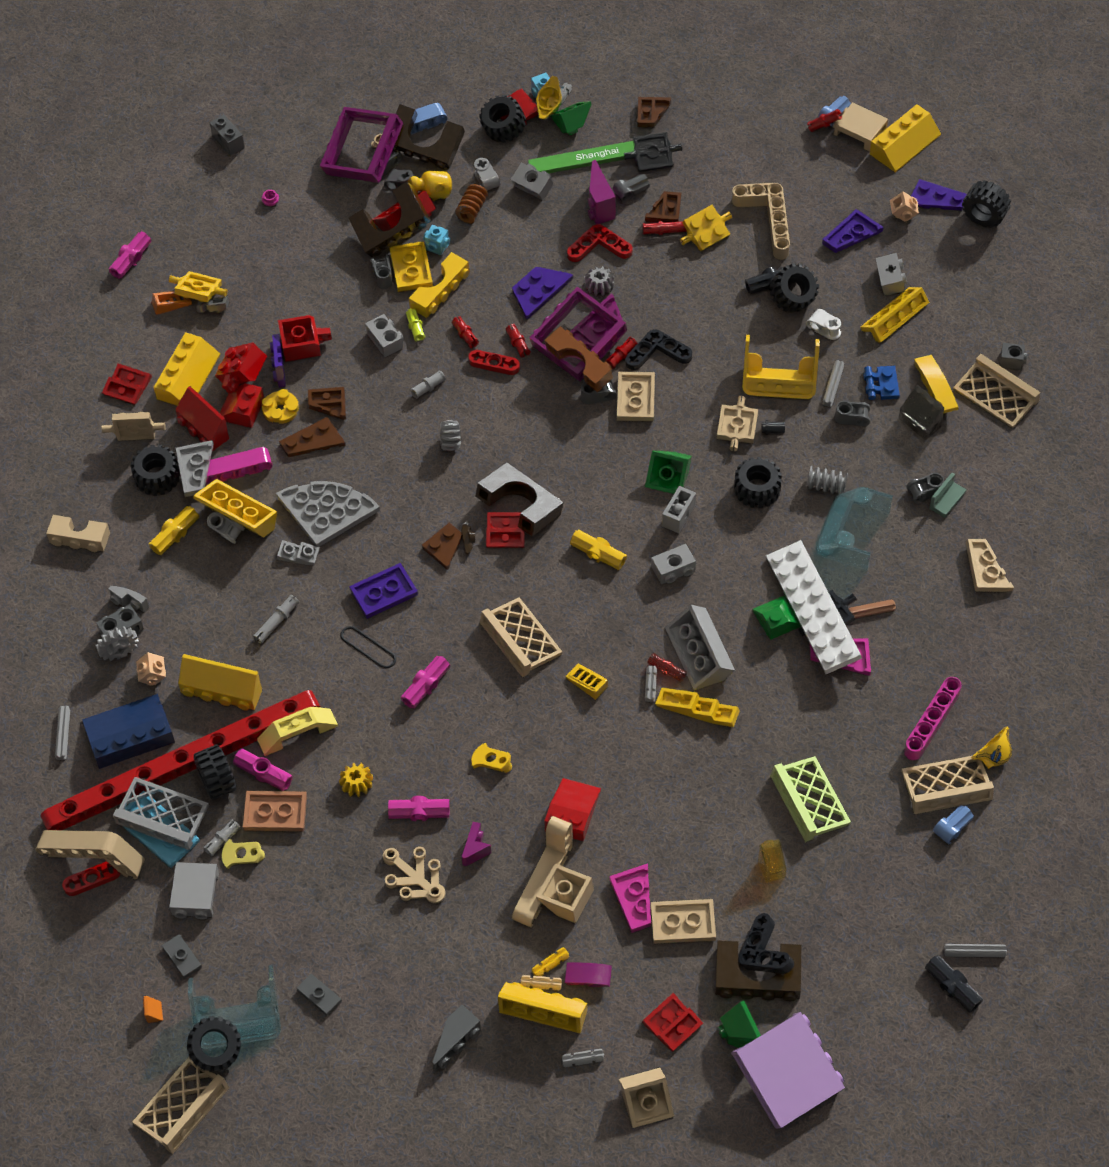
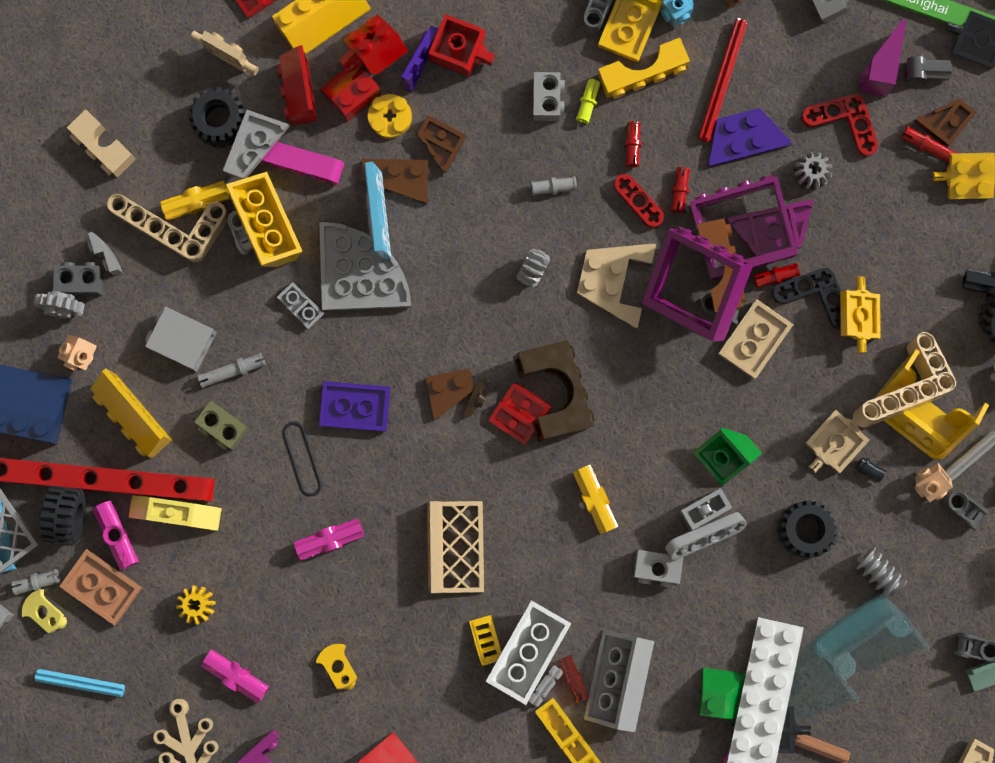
camera: 35 degrees right, 25 degrees up
none -> medium azure axle [35,669,125,697]
none -> tan beam [107,194,229,263]
none -> light grey panel [145,306,217,372]
none -> olive brick [195,401,249,450]
none -> medium azure tile [364,162,391,259]
none -> white slope [486,601,571,705]
none -> tan wing [577,244,656,329]
none -> magenta window [642,227,753,342]
none -> light grey beam [665,512,747,560]
none -> red axle [698,18,747,142]
none -> yellow plate [840,276,881,353]
none -> tan beam [853,332,956,428]
none -> light nougat brick [915,462,953,502]

